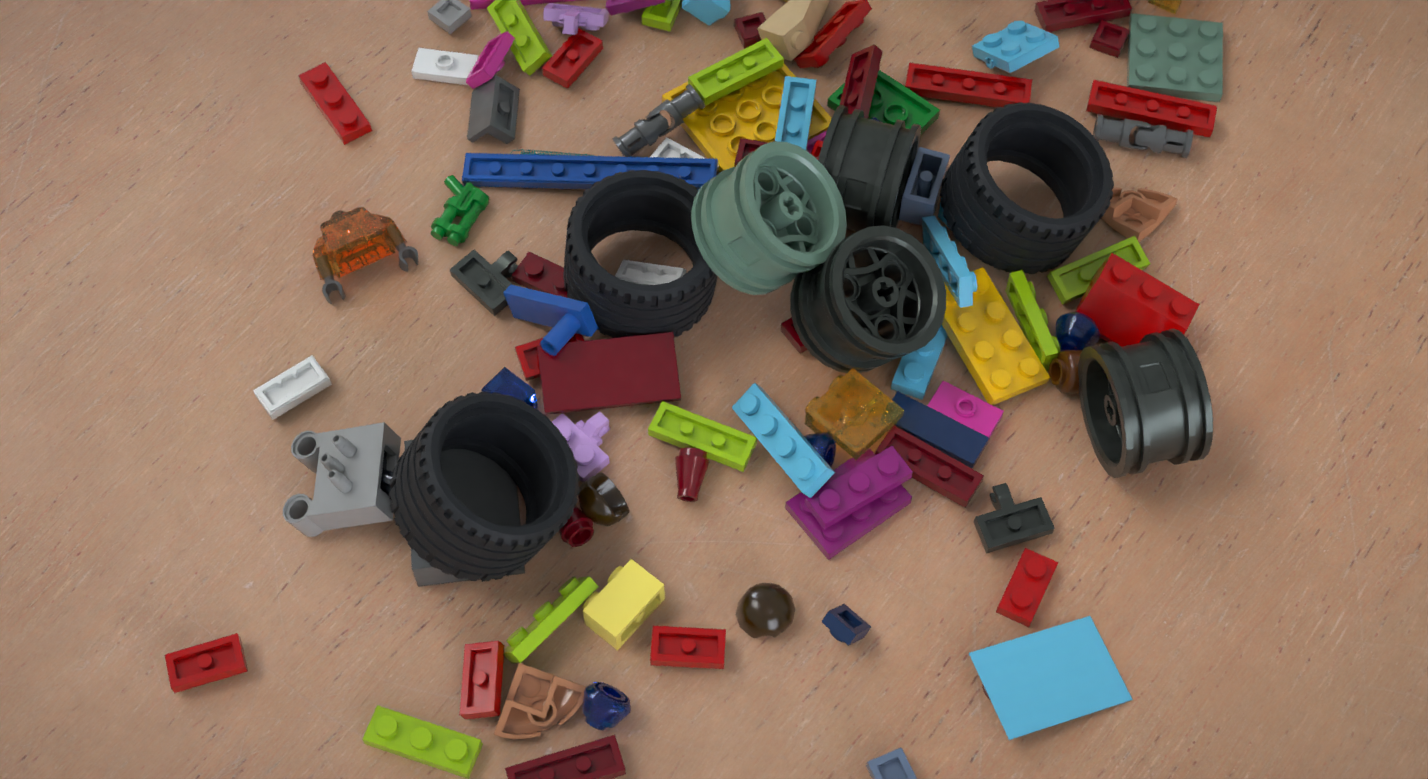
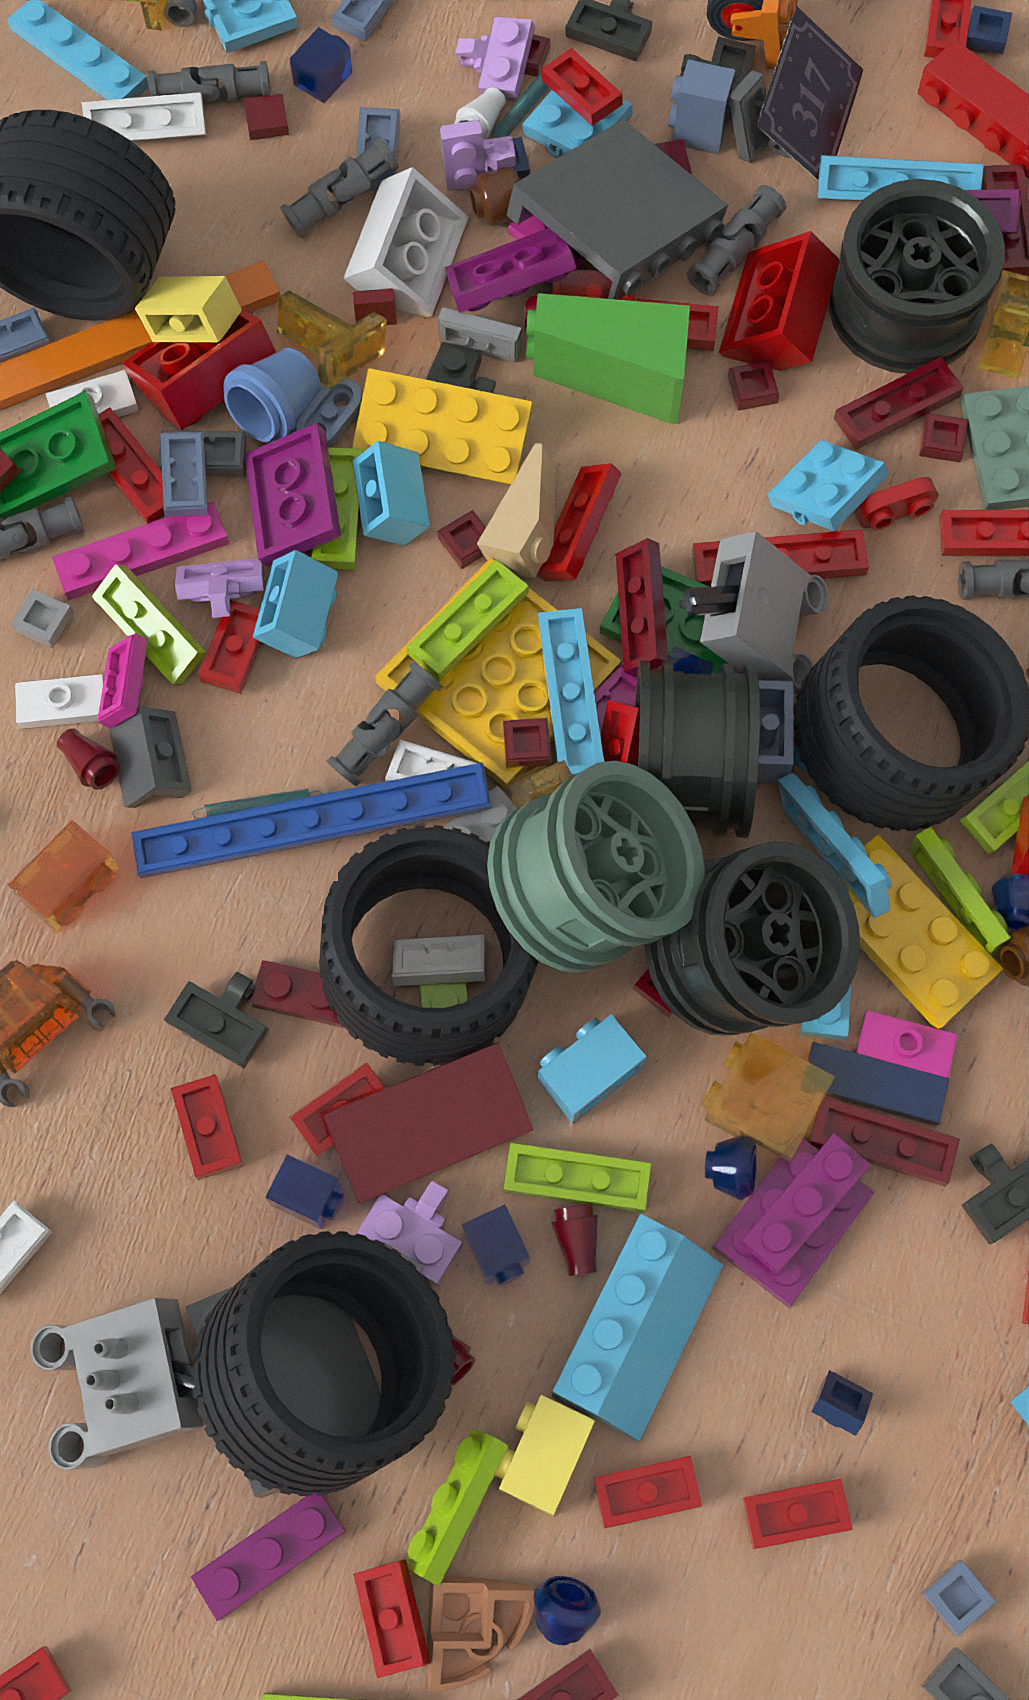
camera: 15 degrees left, 10 degrees up
green piece [430,175,490,246] -> none
blue piece [503,285,598,356] -> none
dark brown hair [578,472,629,526] -> none
medium azure plate [732,383,835,498] -> none
dark brown hair [736,583,795,638] -> none
none -> clear orange brick [8,820,119,932]
none -> dark red cone [57,728,120,790]
none -> red plate [171,1074,243,1180]
none -> magenta plate [191,1492,346,1621]
none -> medium azure brick [253,550,338,658]
none -> clear blue brick [462,1204,530,1286]
none -> medium azure brick [538,1014,647,1124]
none -> medium azure slope [552,1214,723,1442]
none -> light grey piece [679,531,829,694]
none -> red plate [742,1479,853,1549]
none -> red plate [854,477,939,531]

